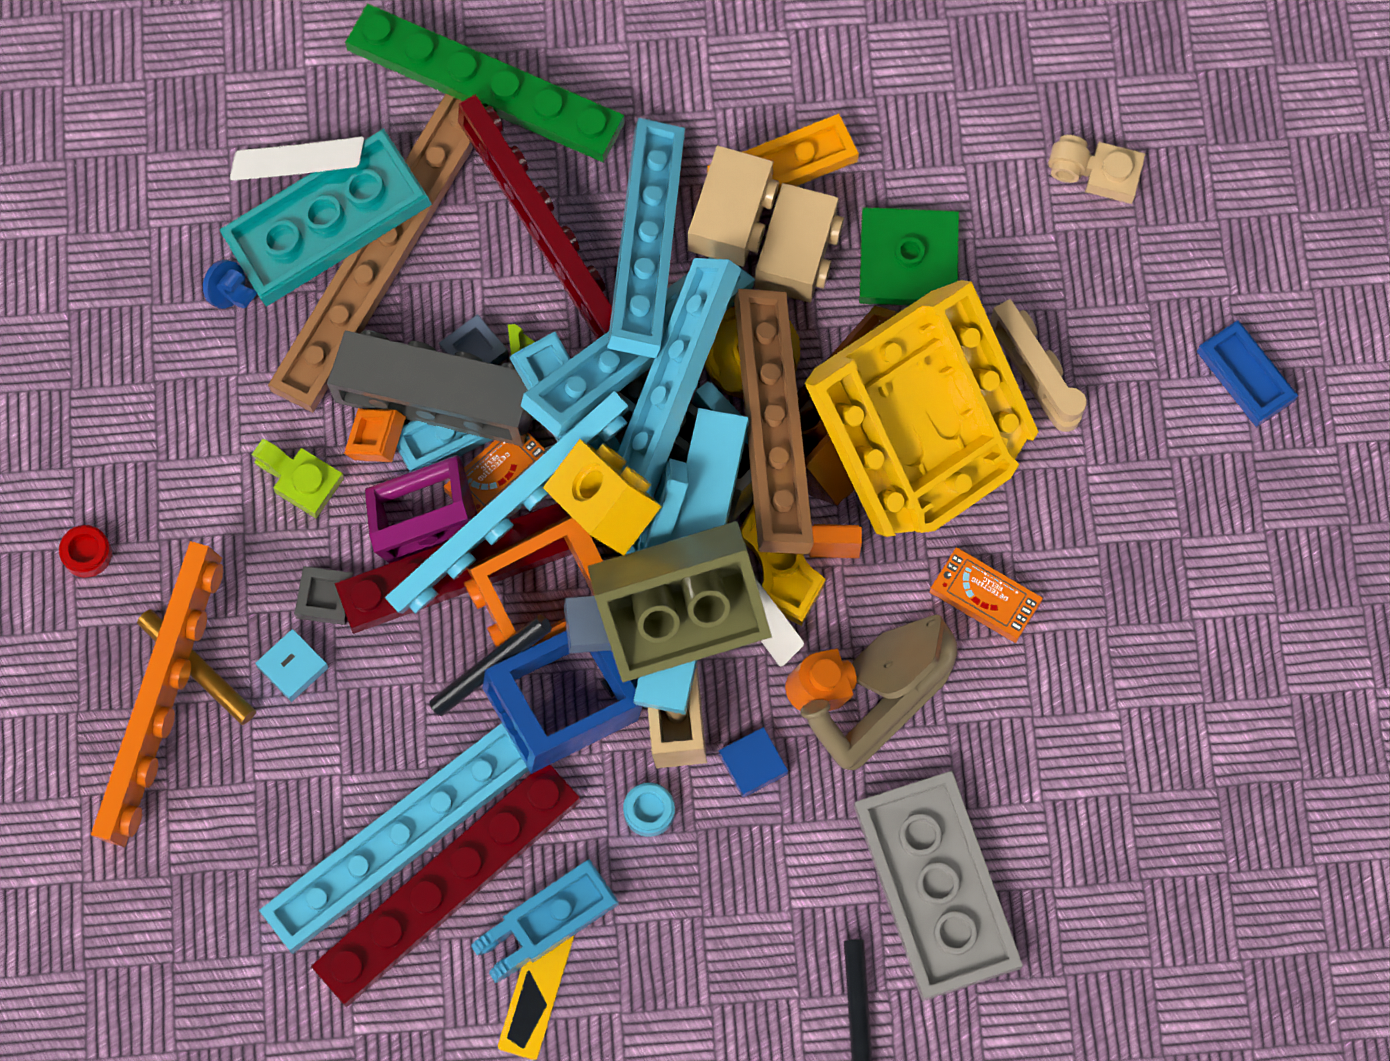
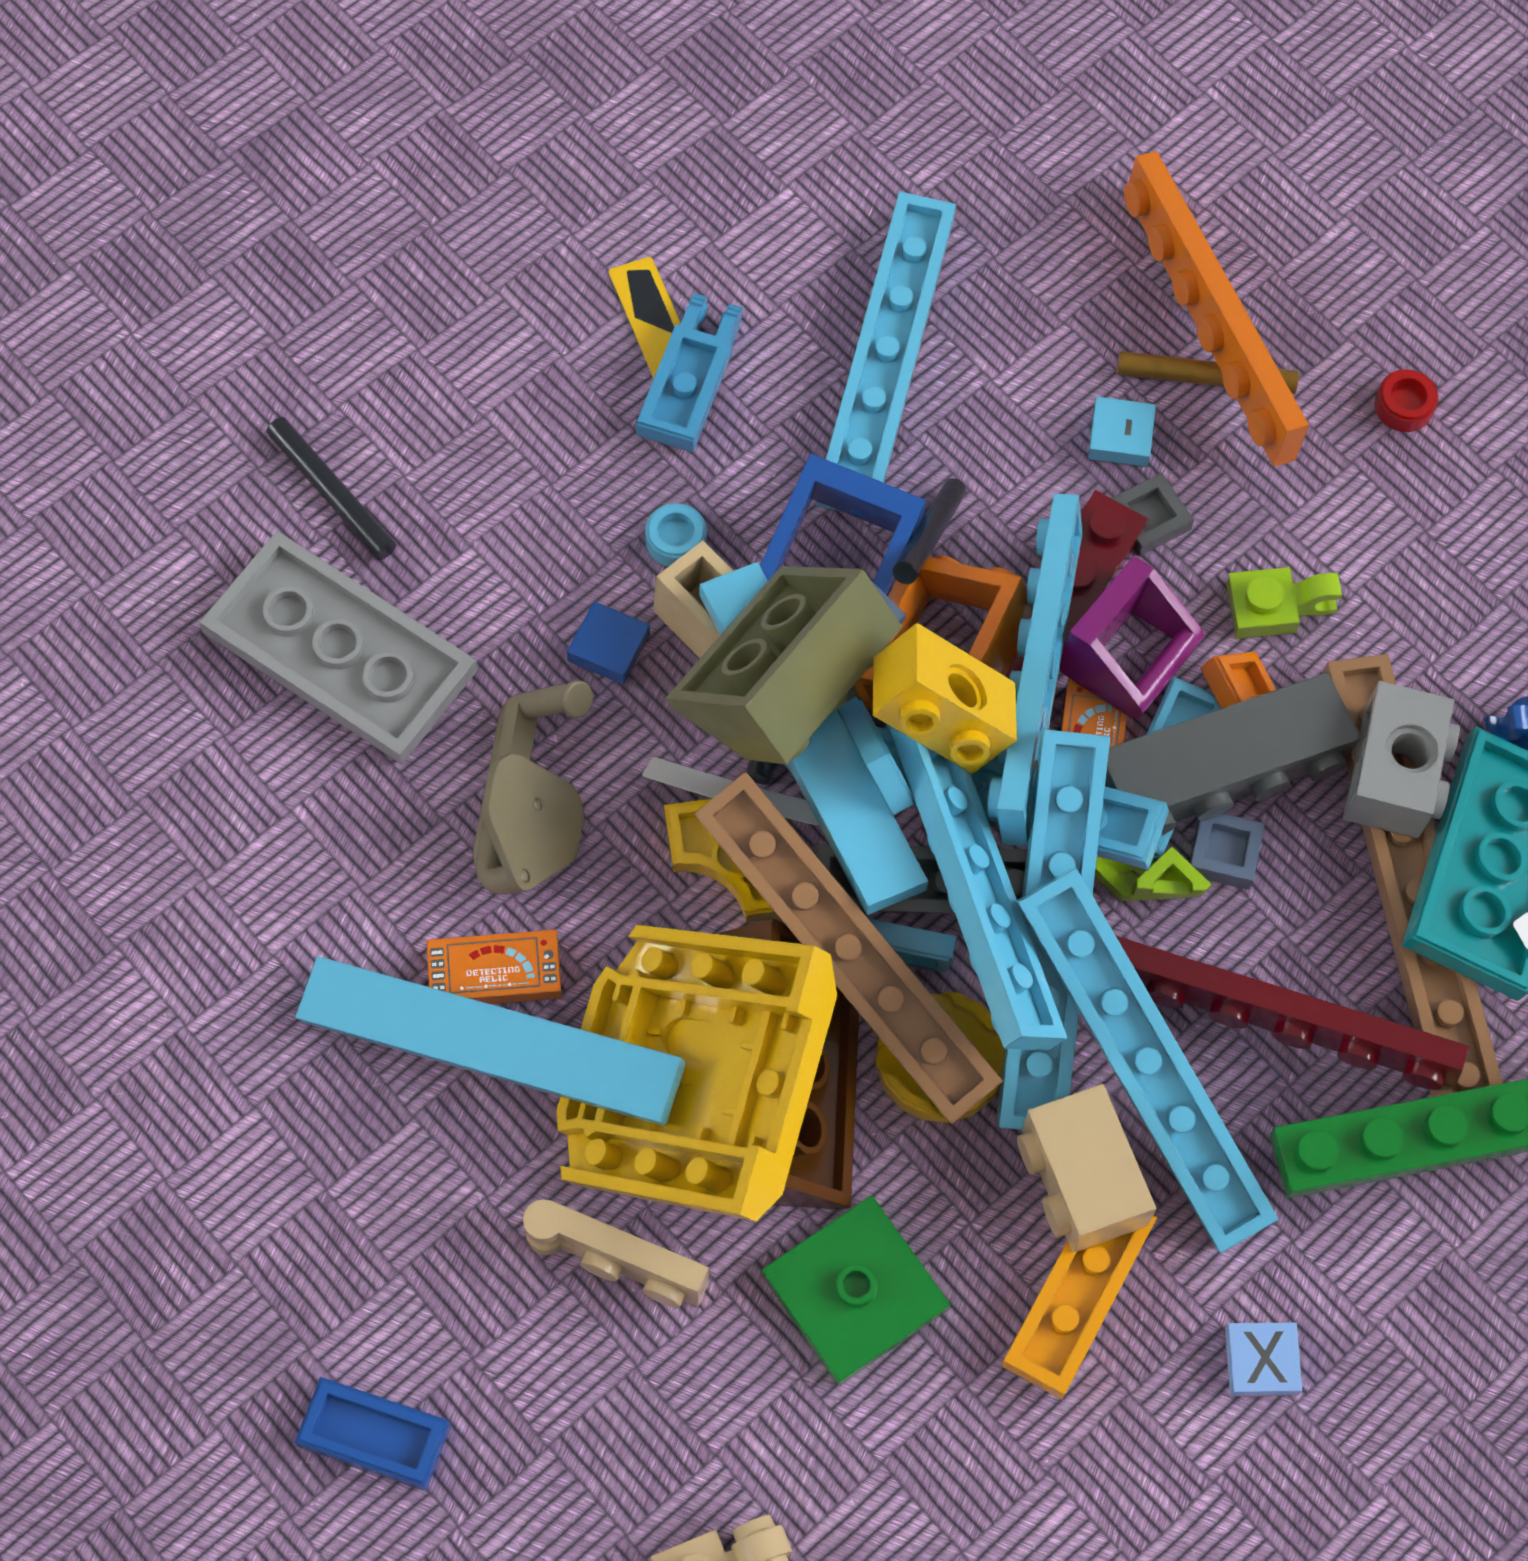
camera: 140 degrees right, 5 degrees down
dark red plate [310,765,581,1008] -> none
tan brick [755,183,844,303] -> none
orange plate [785,648,857,711] -> none
orange tile [809,524,862,558] -> none
none -> medium azure tile [295,956,686,1127]
none -> light blue tile [1225,1322,1302,1396]
none -> light grey brick [1343,681,1460,838]

